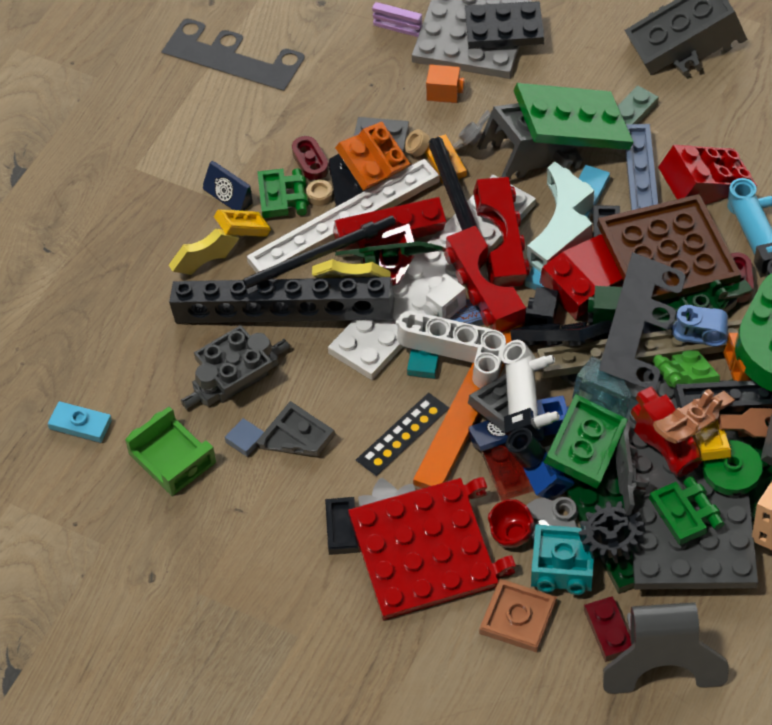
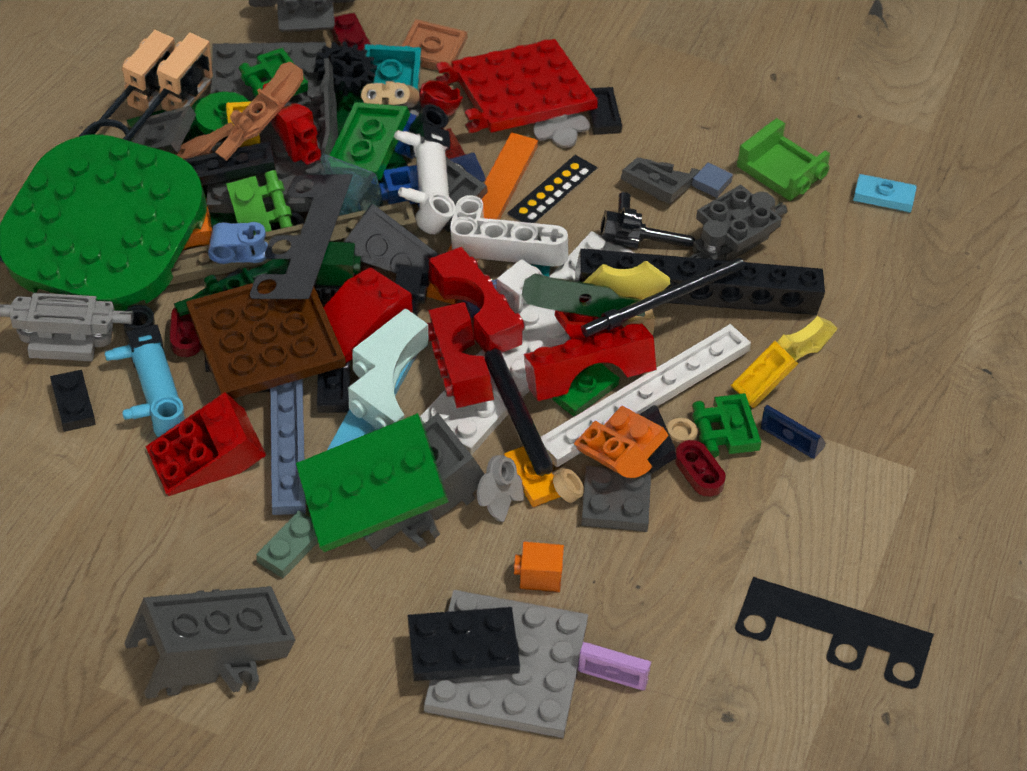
camera: 170 degrees right, 5 degrees down
none -> tan piece [361,81,420,108]
none -> black piece [599,192,696,249]

